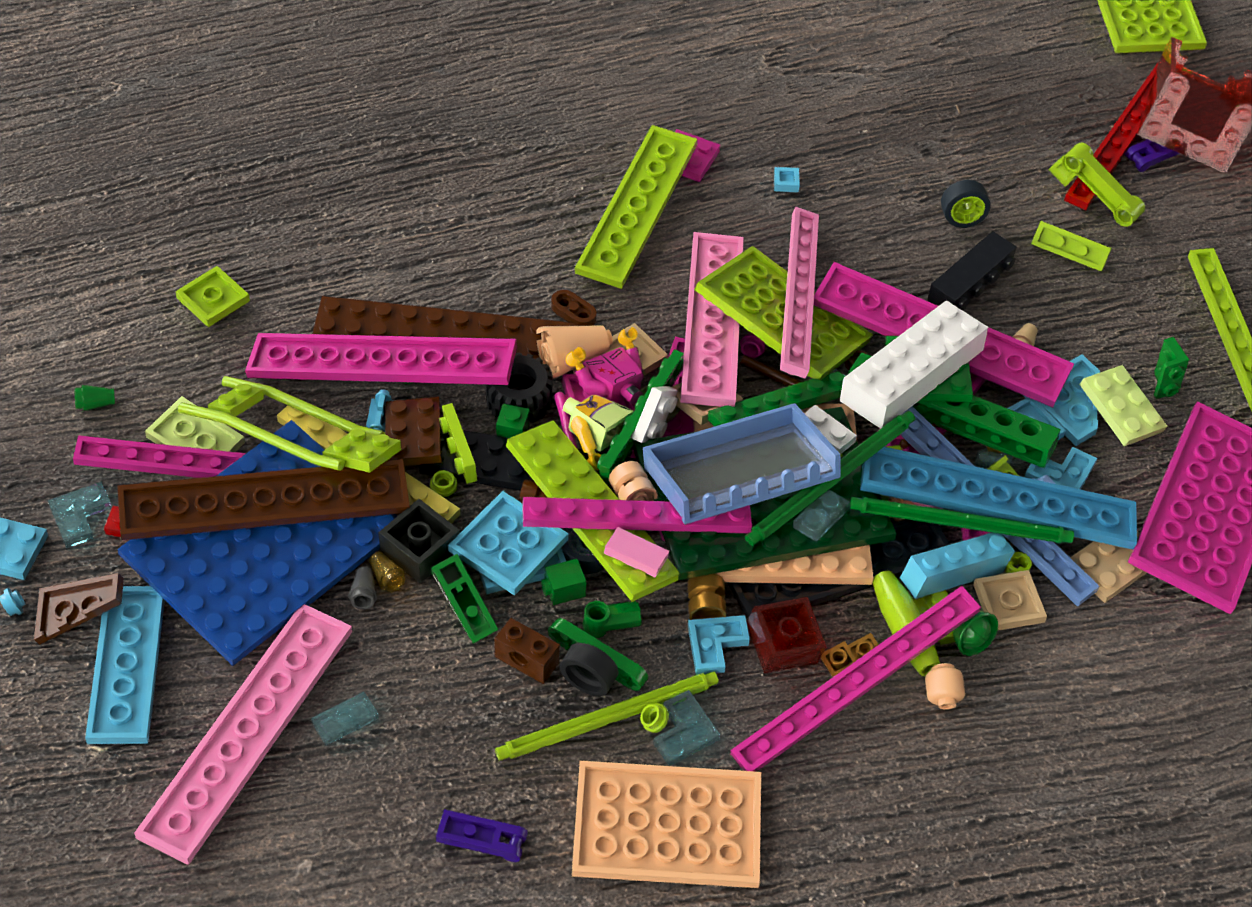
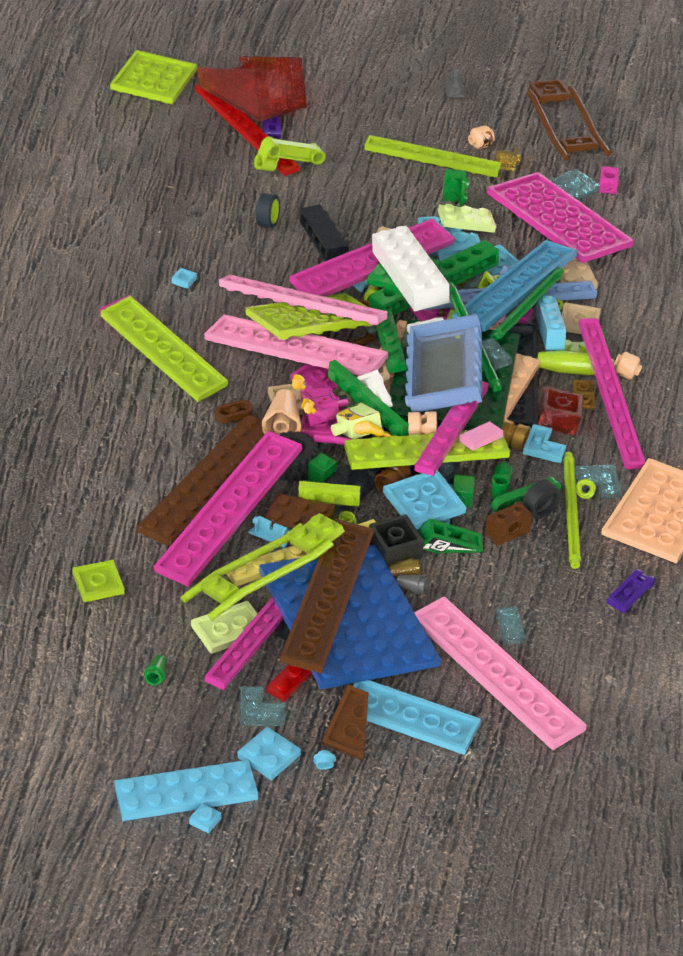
camera: 65 degrees left, 10 degrees down
lime plate [1031,221,1112,272] -> none

